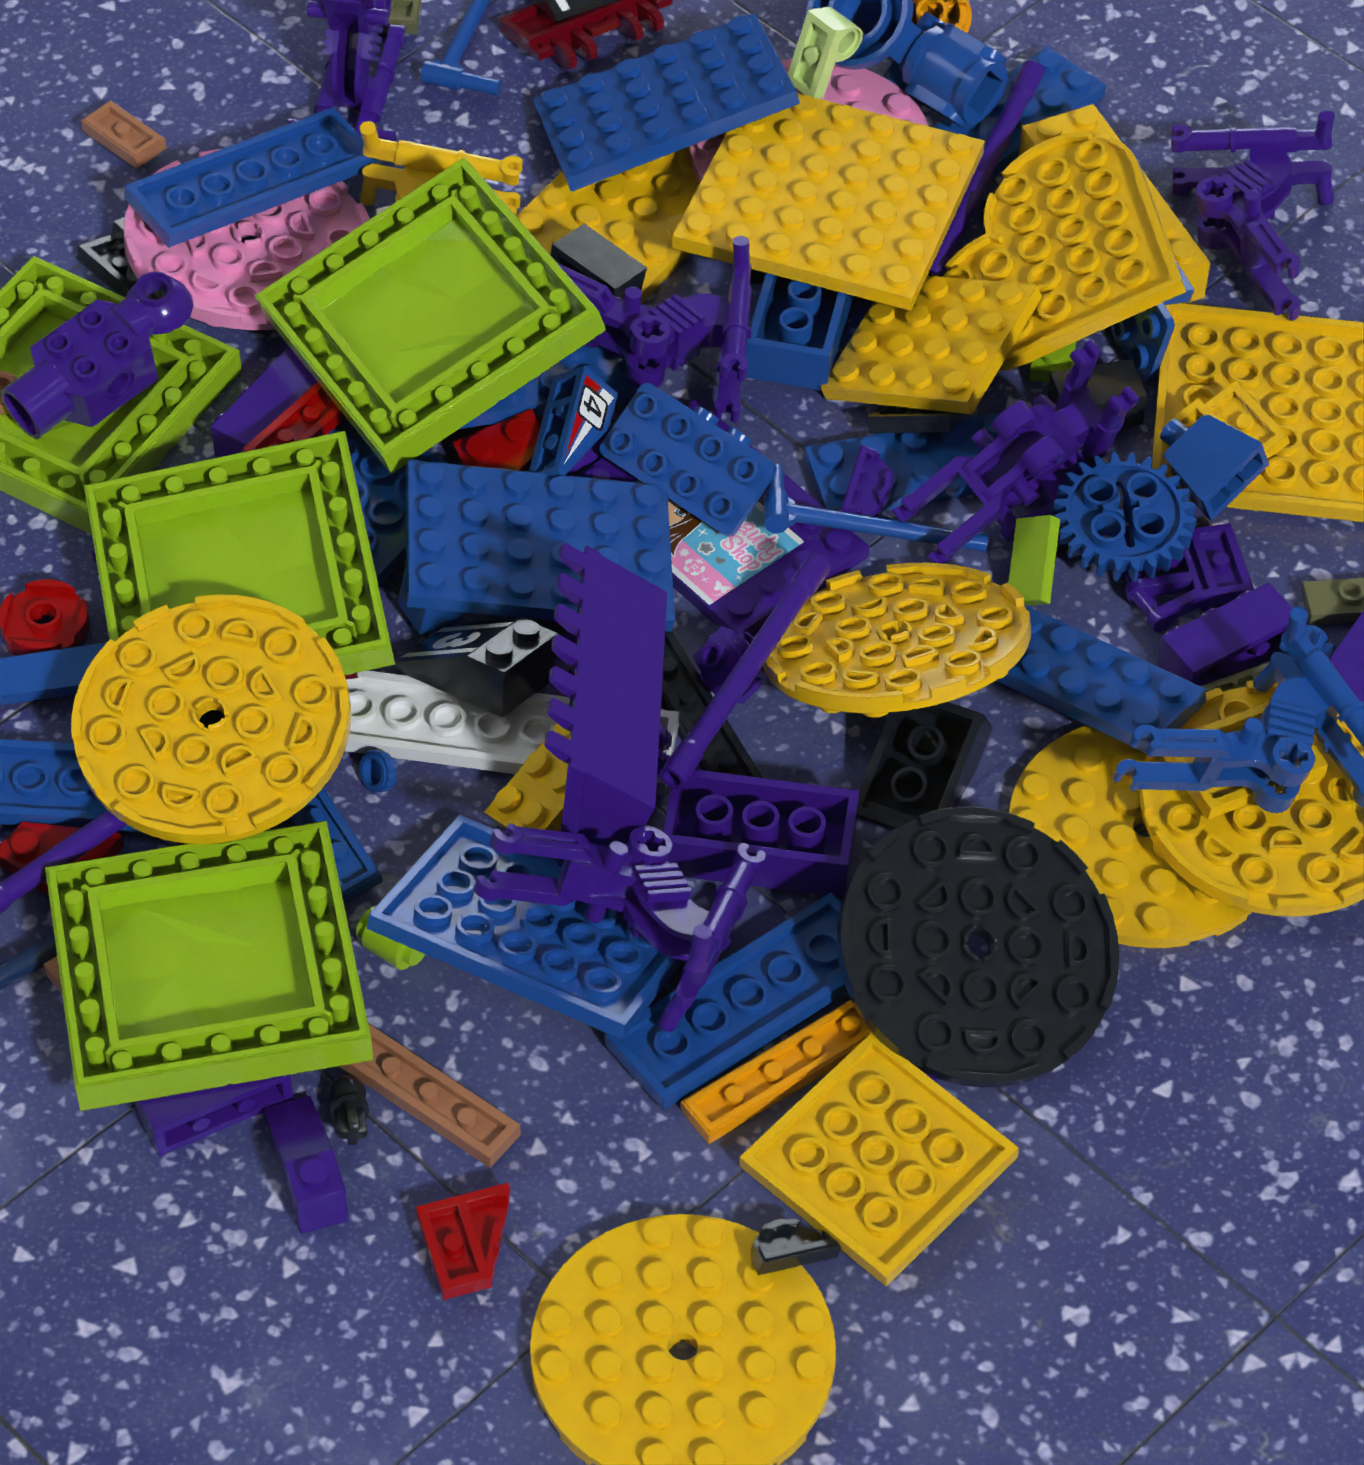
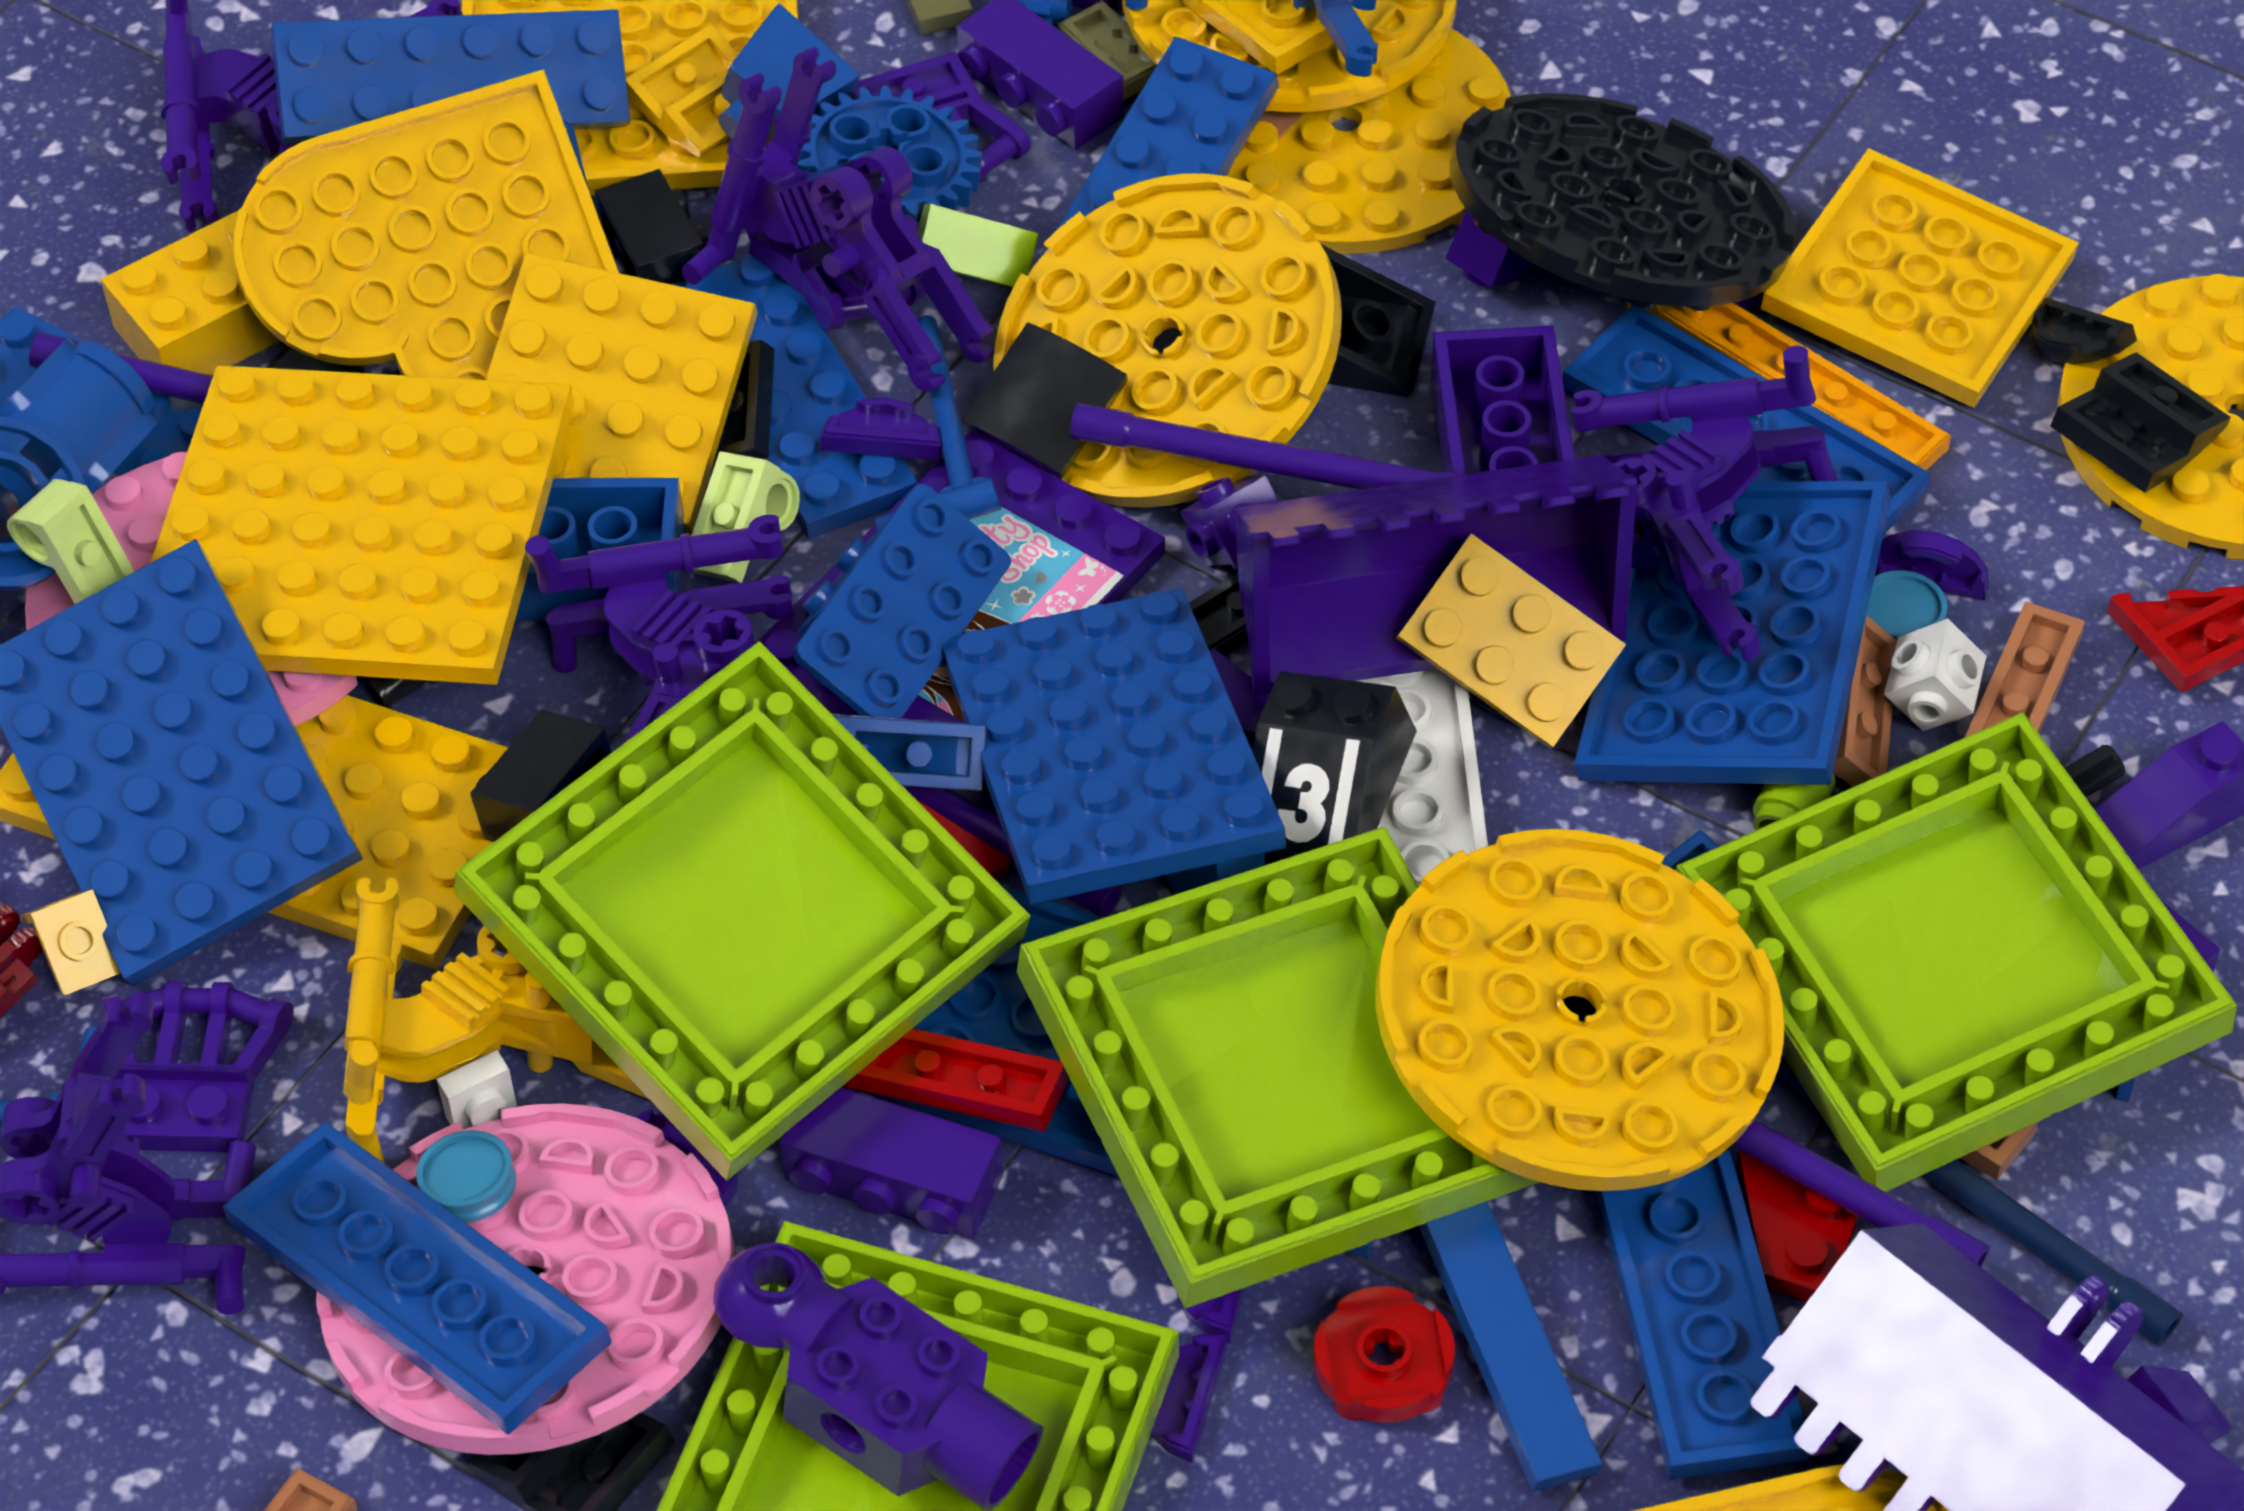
camera: 100 degrees left, 0 degrees up
none -> yellow bracket [20,889,121,995]
none -> dark purple plate [102,981,294,1152]
none -> blue plate [270,9,630,143]
none -> dark azure piece [416,1130,517,1223]
none -> yellowish green plate [691,451,800,583]
none -> black slope [961,322,1128,480]
none -> dark purple tile [1150,1334,1228,1463]
none -> nougat plate [1833,615,1897,787]
none -> dark azure piece [1867,570,1948,640]
none -> dark purple tile [1875,530,1989,600]
none -> white brick [1884,618,1986,731]
none -> black slope [2050,352,2231,493]

